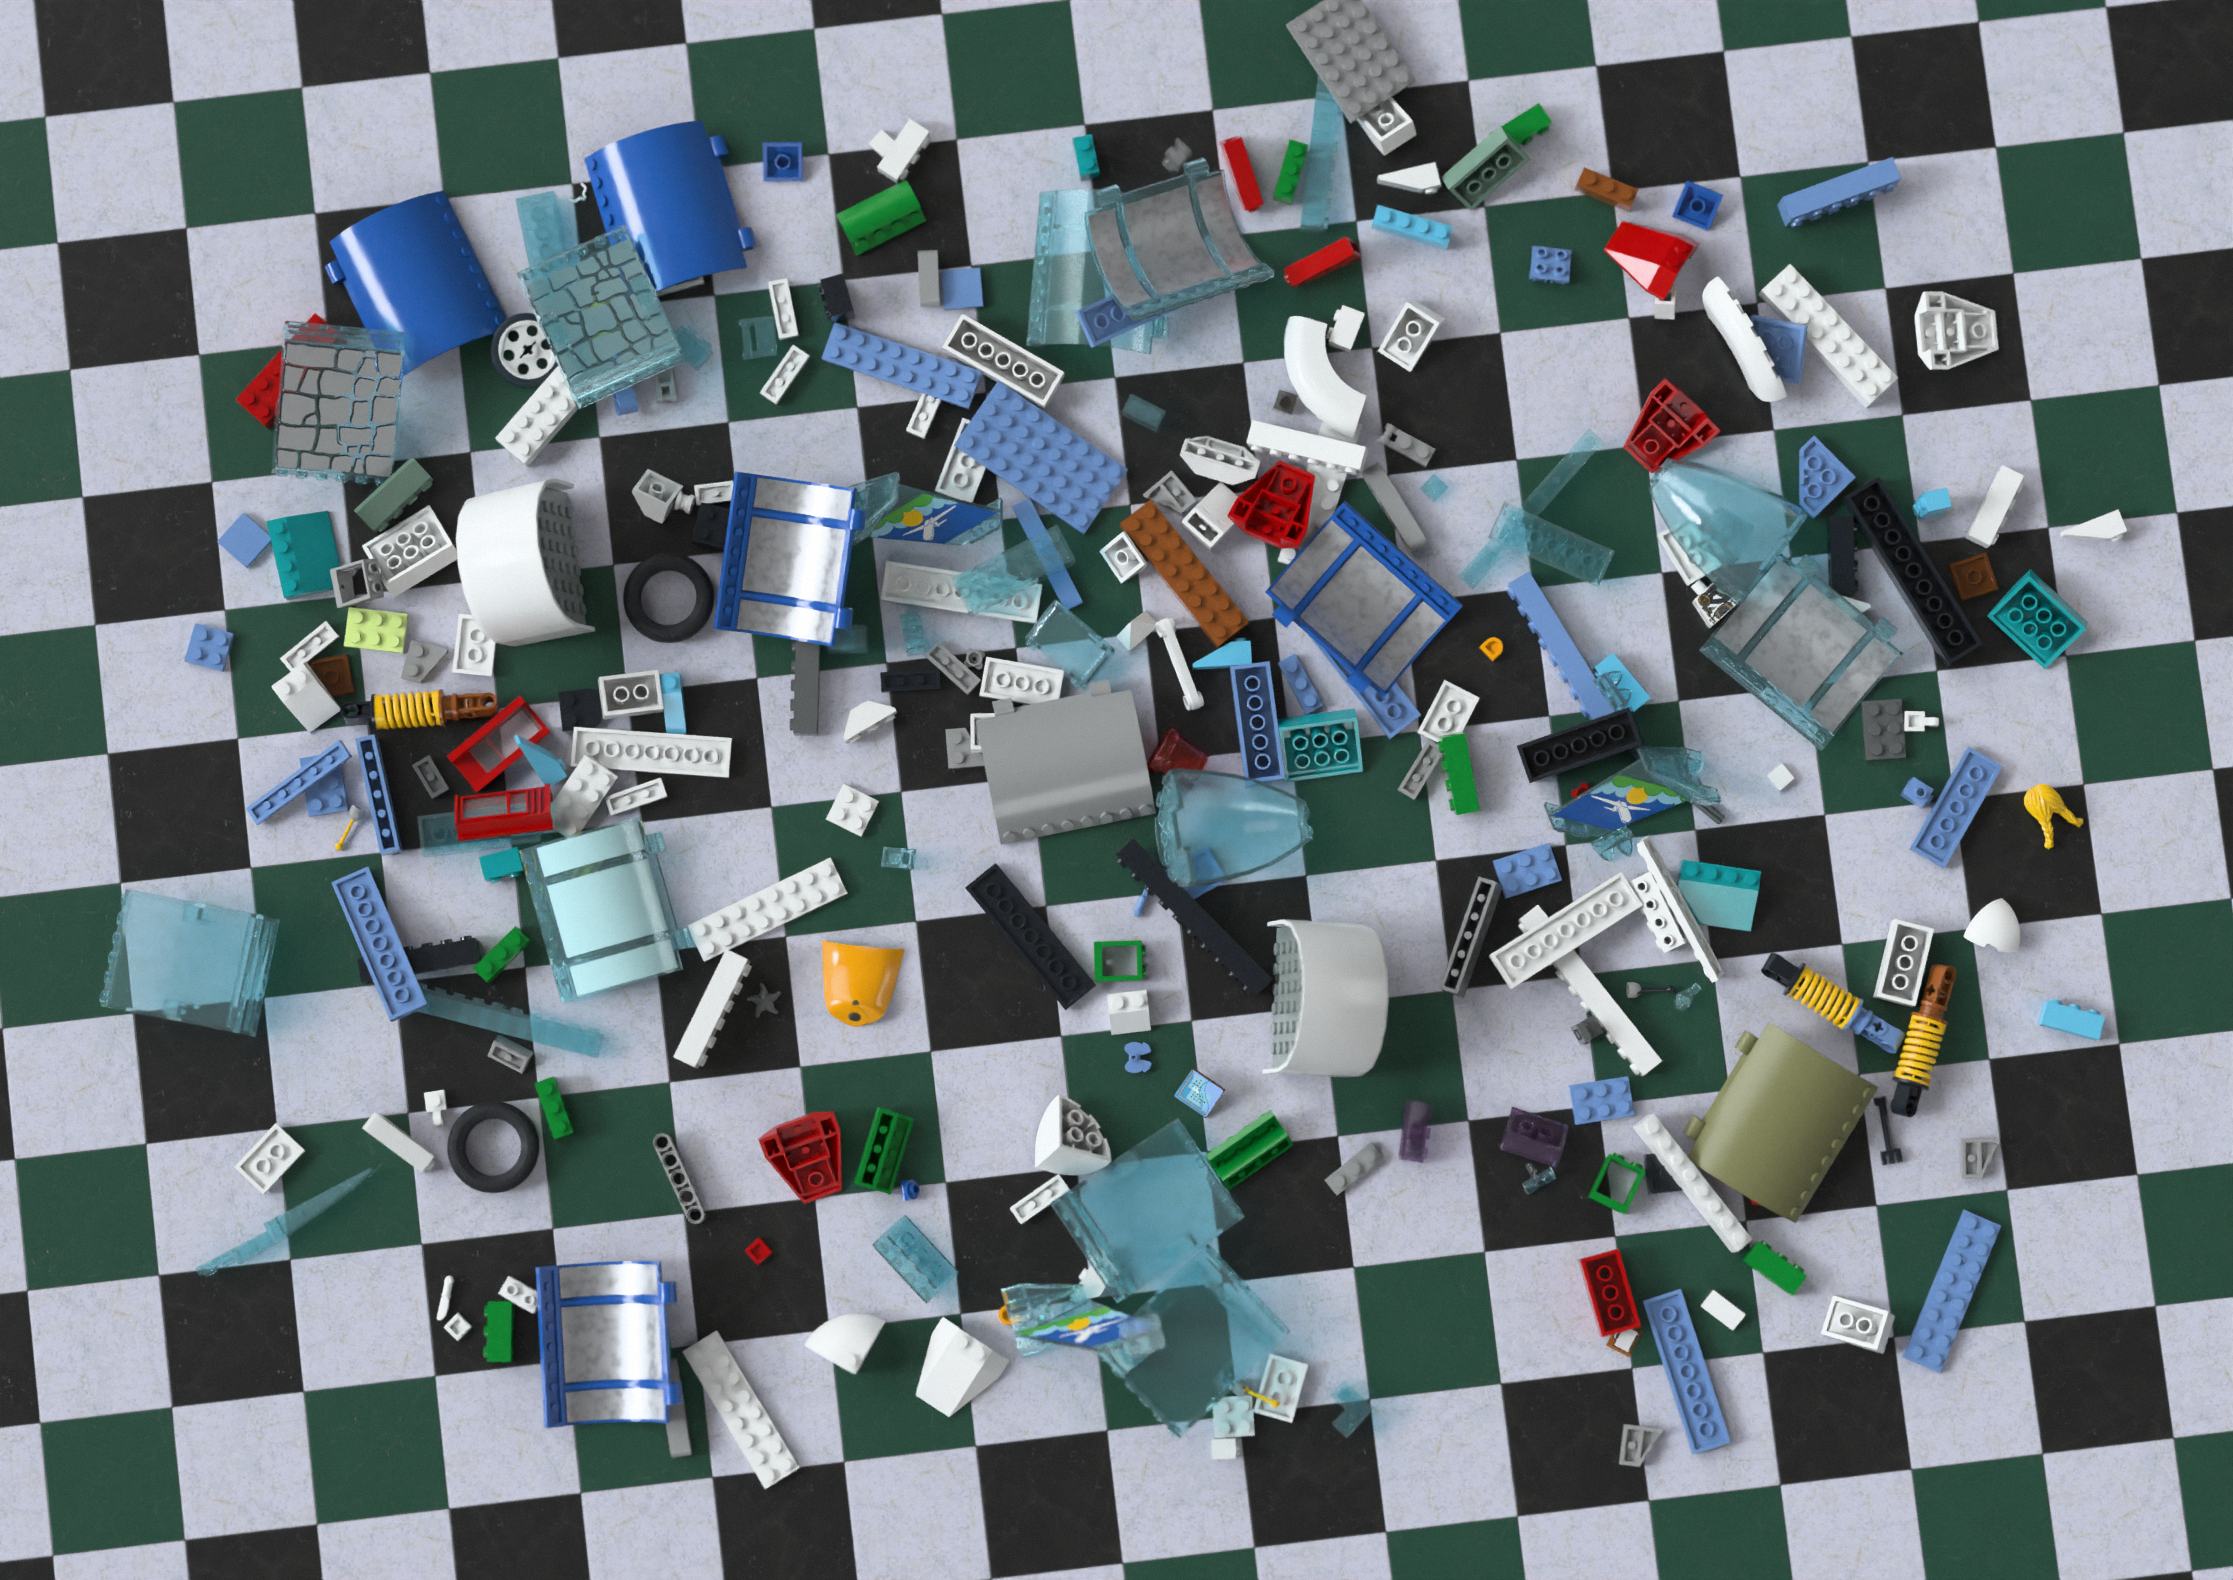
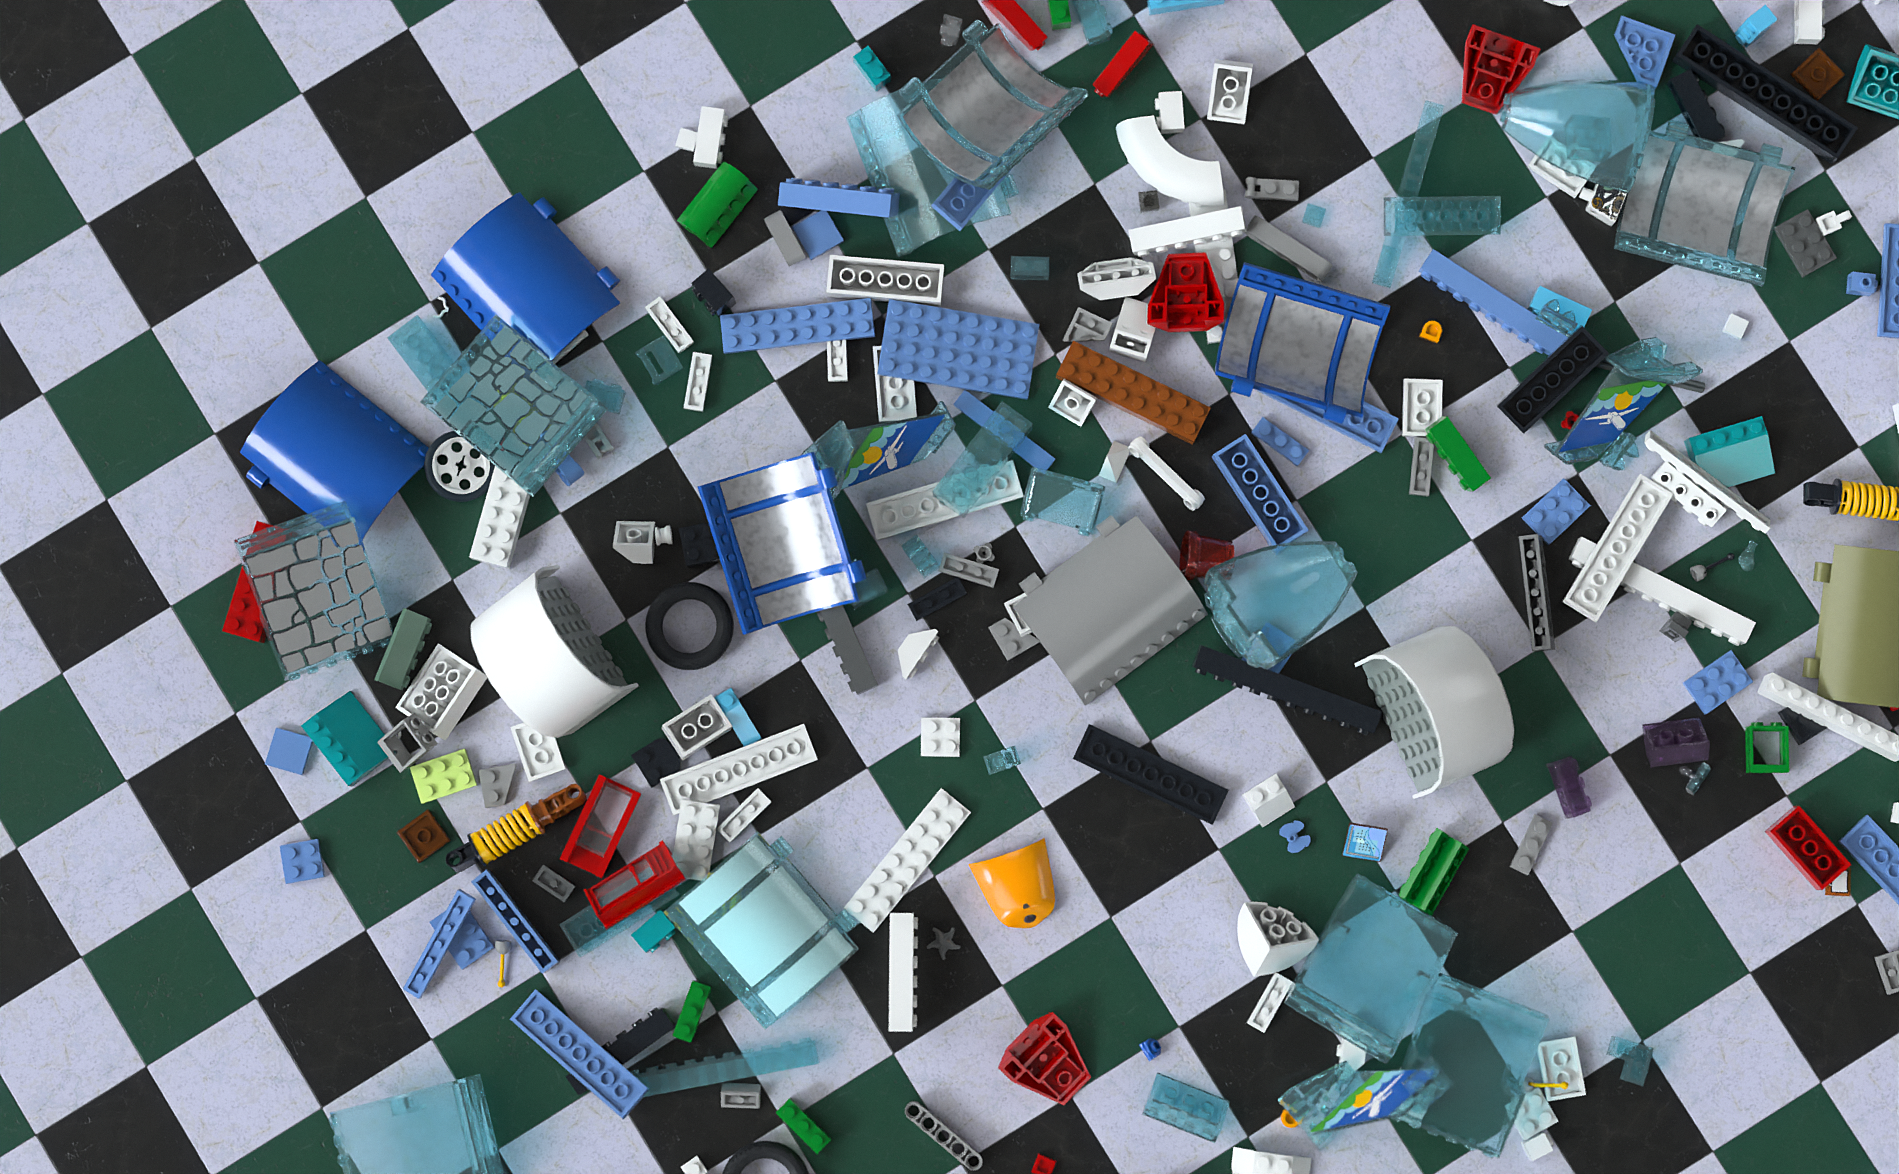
camera: 20 degrees left, 0 degrees up
white slope [271,662,341,733] -> none
white plate [280,621,339,671] -> none
medium azure slope [514,735,567,787] -> none
white plate [694,481,734,506] -> none
blue slope [763,142,803,181] -> none
green brick [854,1107,914,1195] -> none
white plate [979,657,1064,705] -> none
green window [1094,940,1146,982] -> none
medium blue piece [1133,885,1148,917] -> none
medium azure slope [1192,638,1252,670] -> none
teal slope [1277,708,1363,782] -> none
none -> medium blue brick [778,178,900,218]

